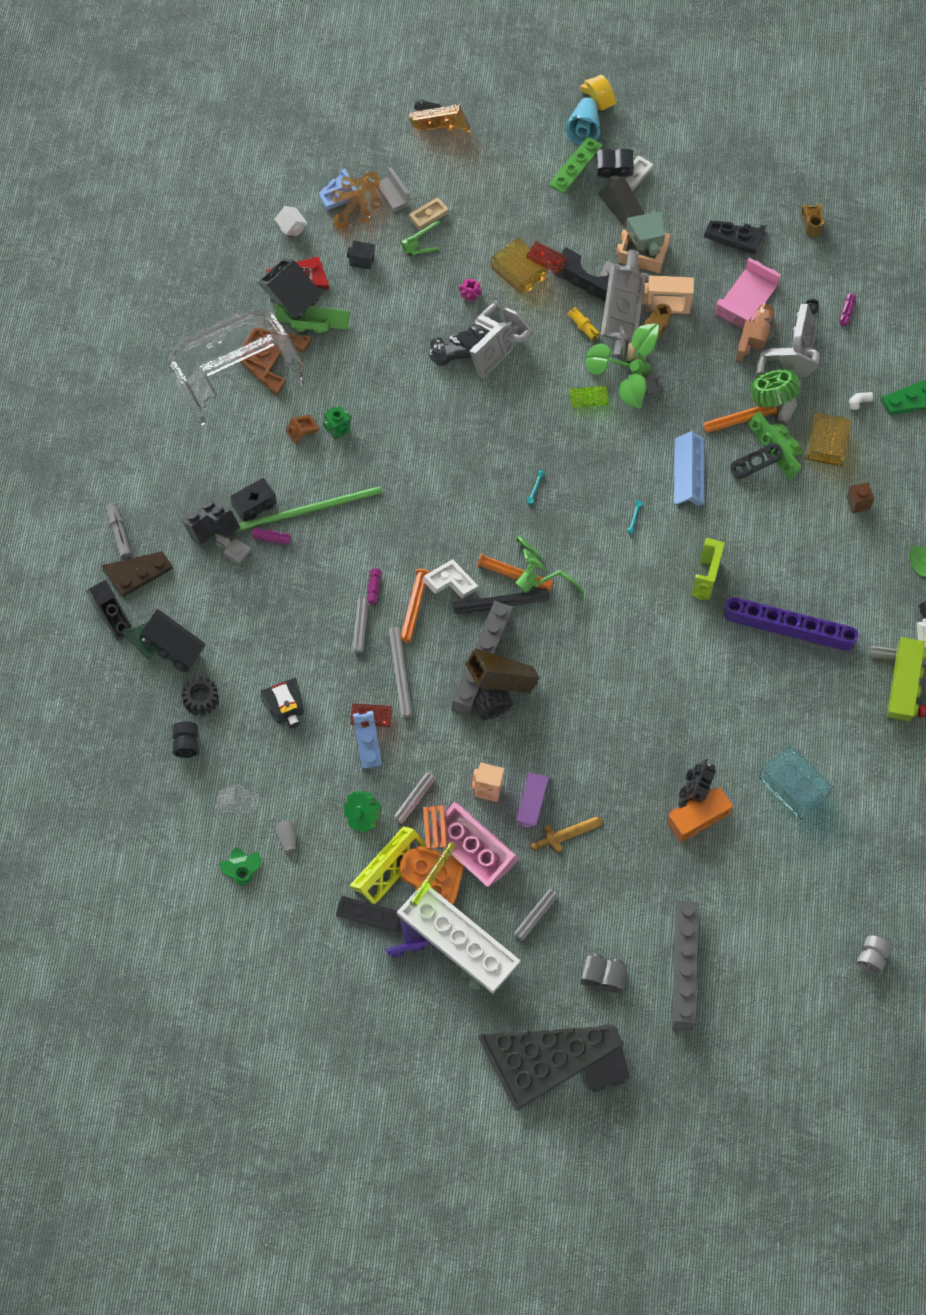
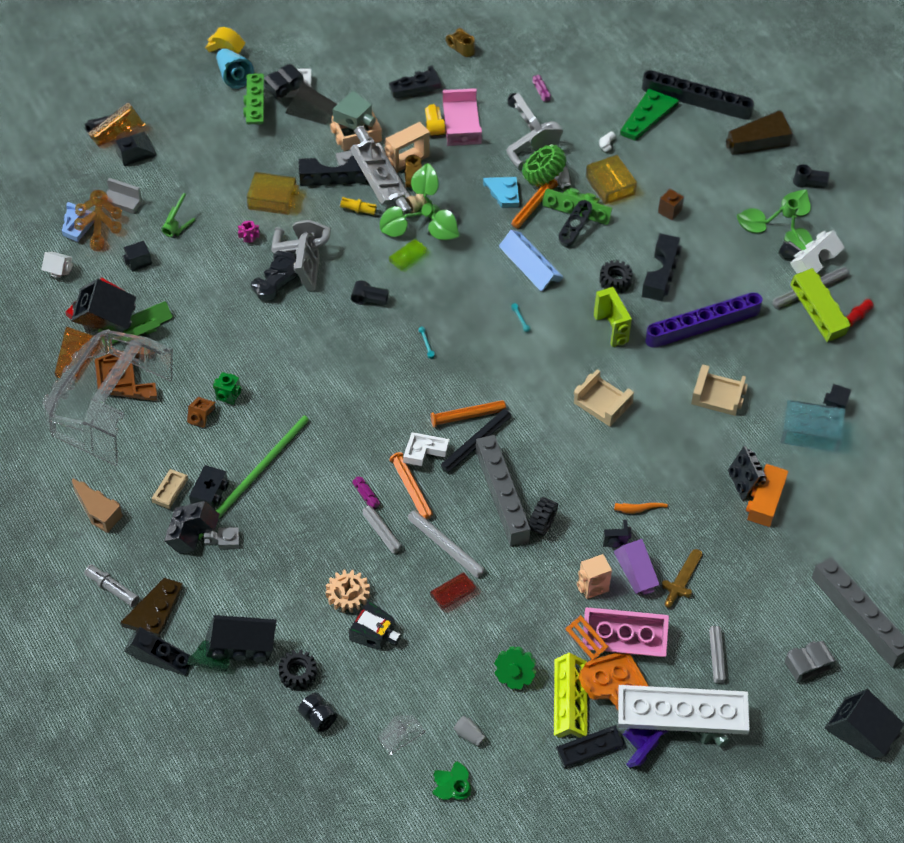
camera: 35 degrees left, 10 degrees down
magenta axle [253,528,291,545] -> none
medium blue plate [353,711,382,770] -> none
light grey axle [394,772,435,824] -> none
tan plate [409,197,449,231] -> none
clear neon green bar [410,842,456,907] -> none
dark brown slope [465,648,540,694] -> none
pearl dark grey wing [478,1025,625,1110] -> none
bright green plant [515,536,584,599] -> none
clear red plate [526,241,568,274] -> none
nougat plate [736,304,774,362] -> none
none -> clear orange wing [55,326,100,383]
none -> medium nougat slope [71,478,123,533]
none -> black slope [112,131,156,166]
none -> tan plate [151,469,188,509]
none -> light nougat gear [326,570,370,613]
none -> black piece [351,280,389,305]
none -> yellow piece [425,104,445,136]
none -> medium azure wing [483,177,519,208]
none -> tan panel [574,369,634,426]
none -> black tyre [599,260,633,294]
none -> black bracket [602,520,632,548]
none -> orange animal [614,503,668,514]
none -> black arch [641,233,682,302]
none -> tan panel [691,364,748,416]
none -> black brick [823,384,852,417]

